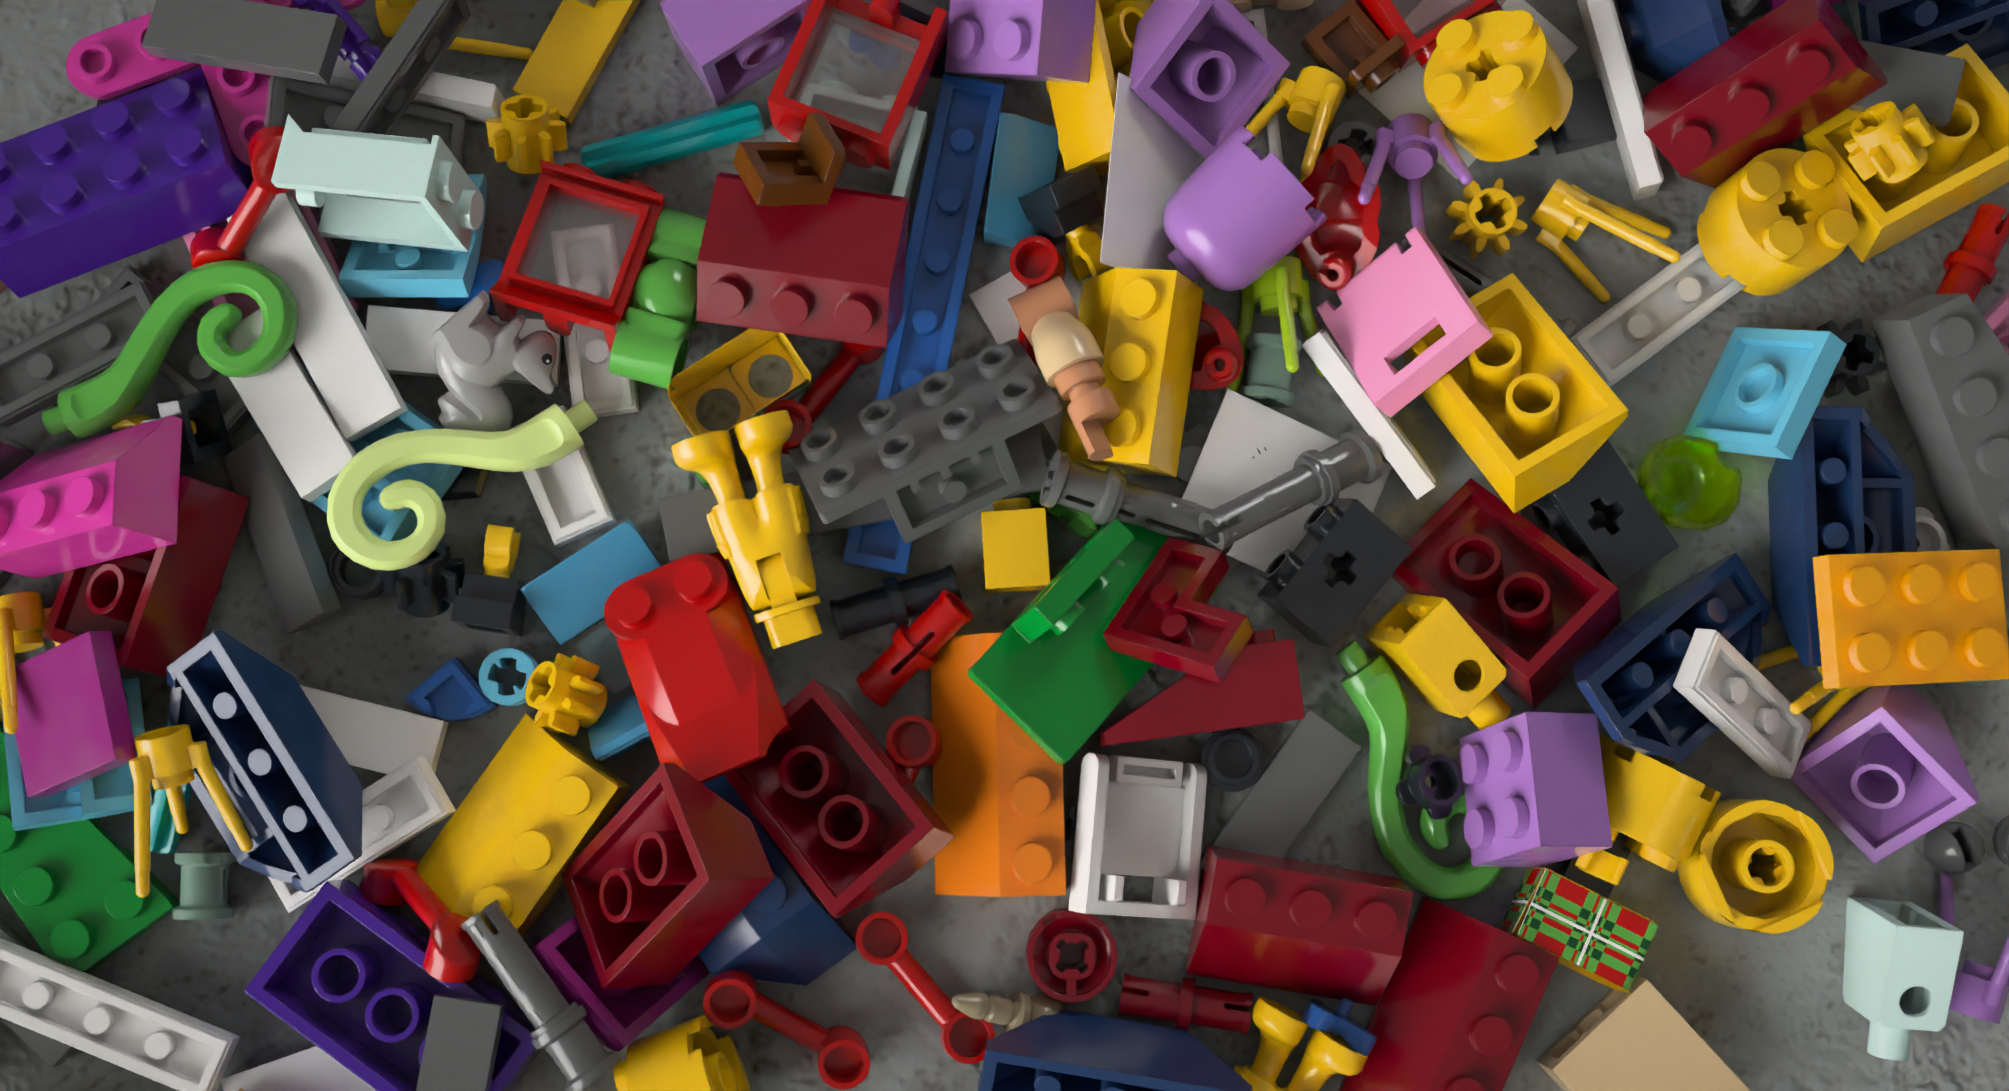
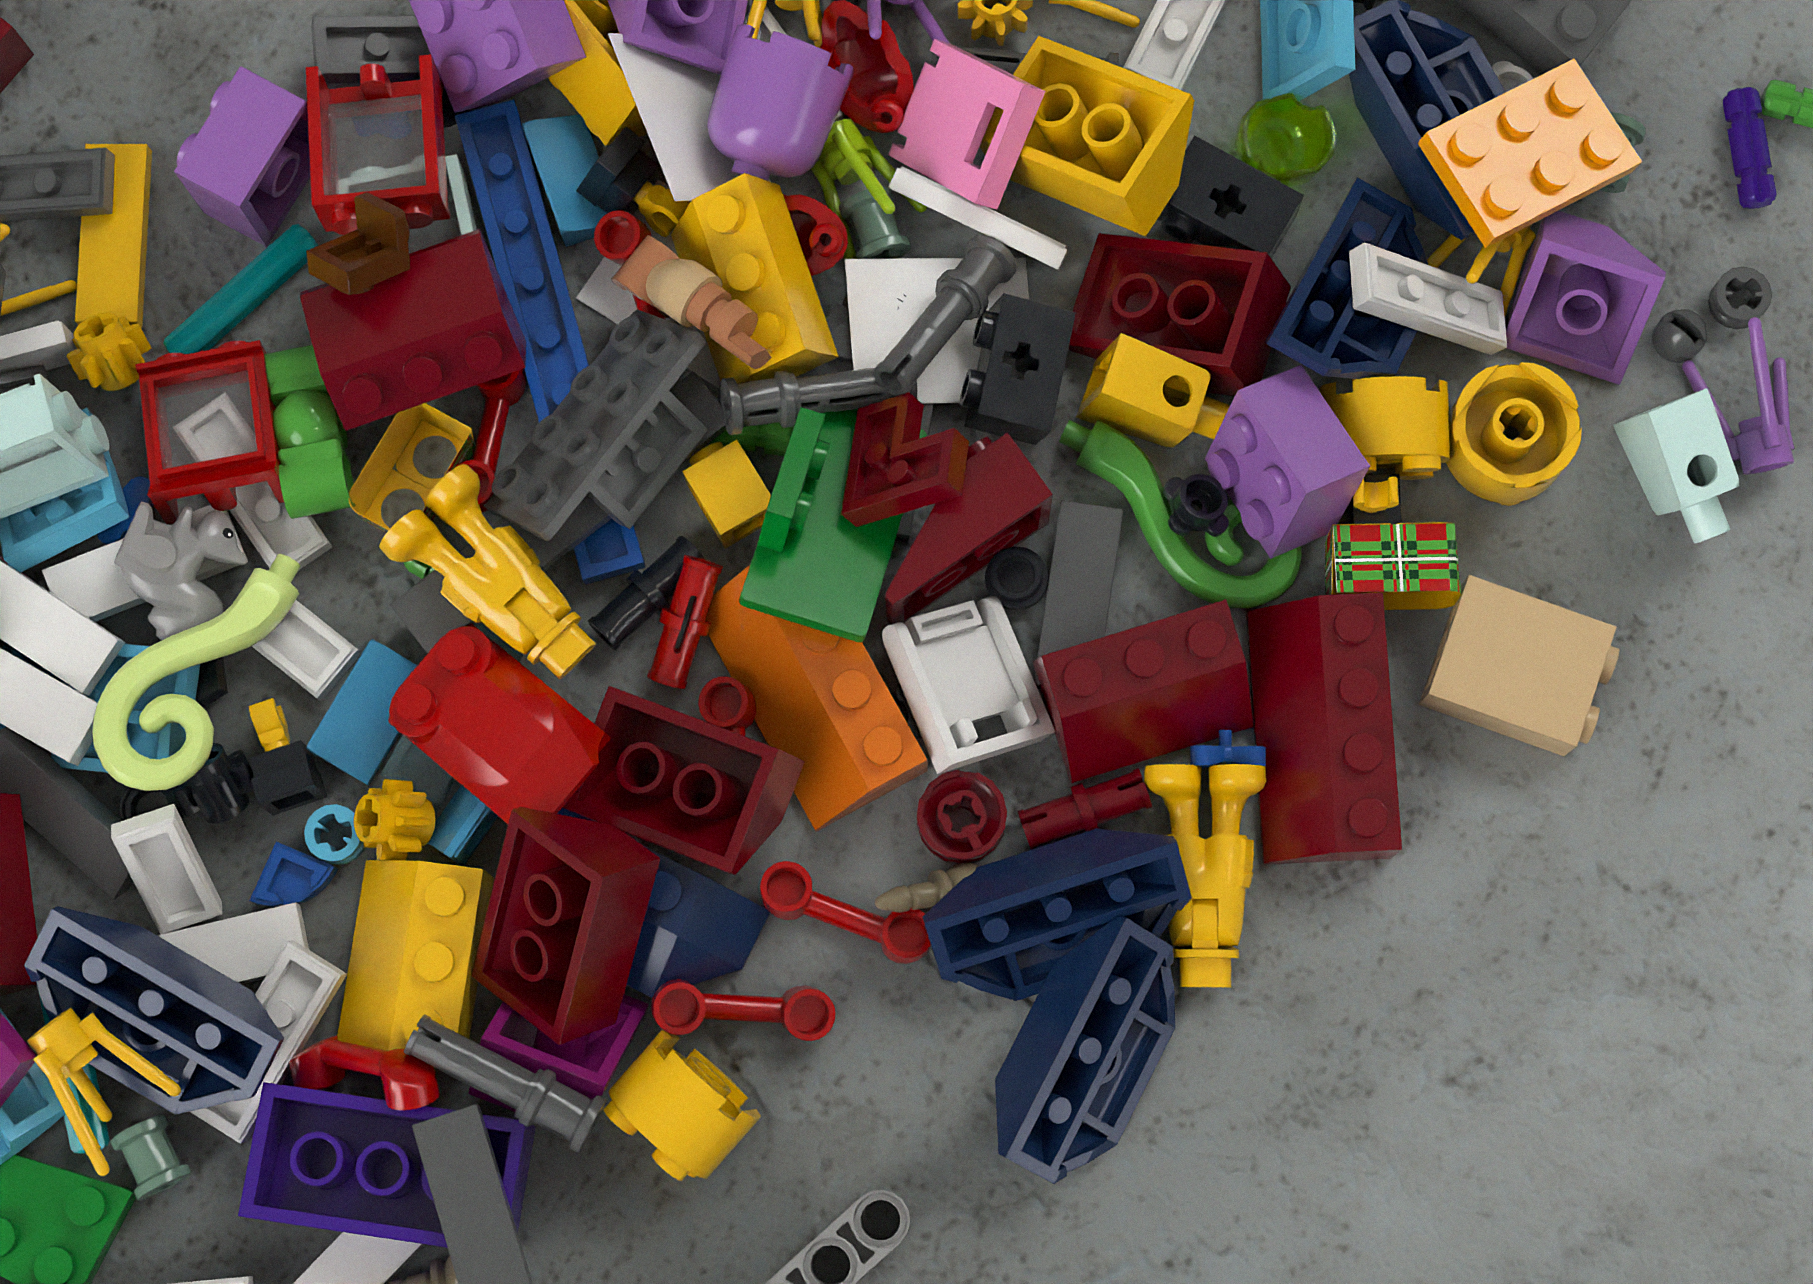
camera: 20 degrees left, 5 degrees down
none -> white tile [111,804,223,935]

